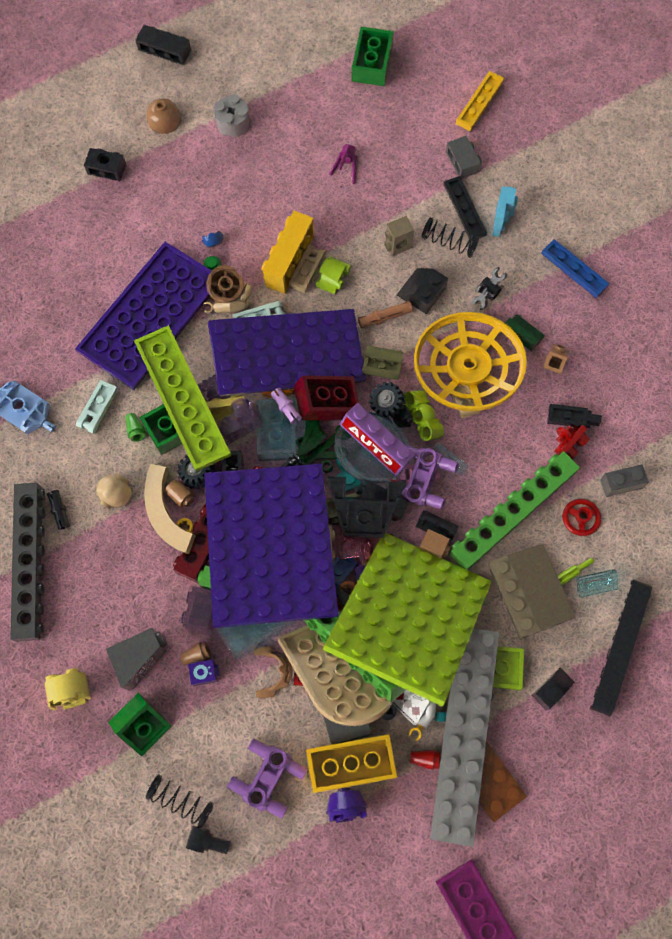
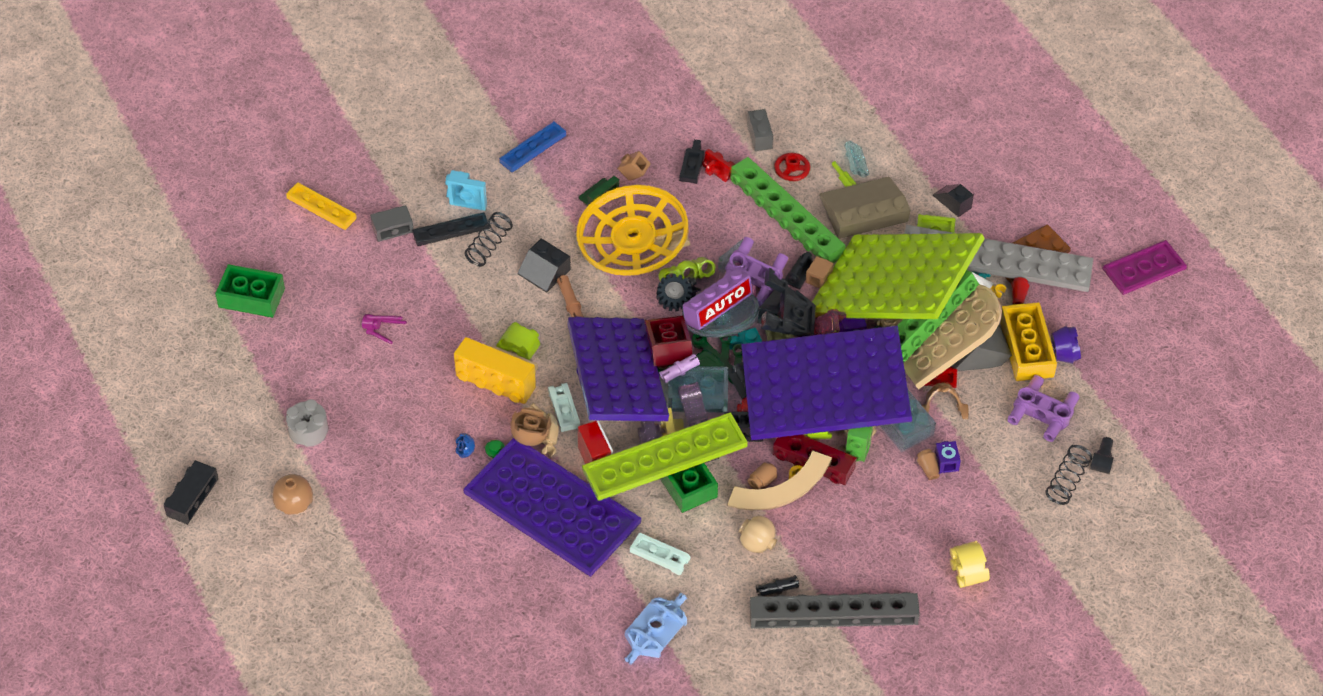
camera: 90 degrees left, 20 degrees down
black brick [84,148,126,182] -> none
dark grey slope [106,628,167,691] -> none
green slope [108,692,172,757] -> none
bright green cone [125,413,146,442] -> none
black wheel [177,455,215,489] -> none
clear purple brick [181,586,214,637] -> none
olive bracket [362,346,403,380] -> none
dark tan brick [384,216,414,256] -> none
black pin [472,267,508,310] -> none
black beam [590,579,652,717] -> none
none -> red piece [578,420,613,464]

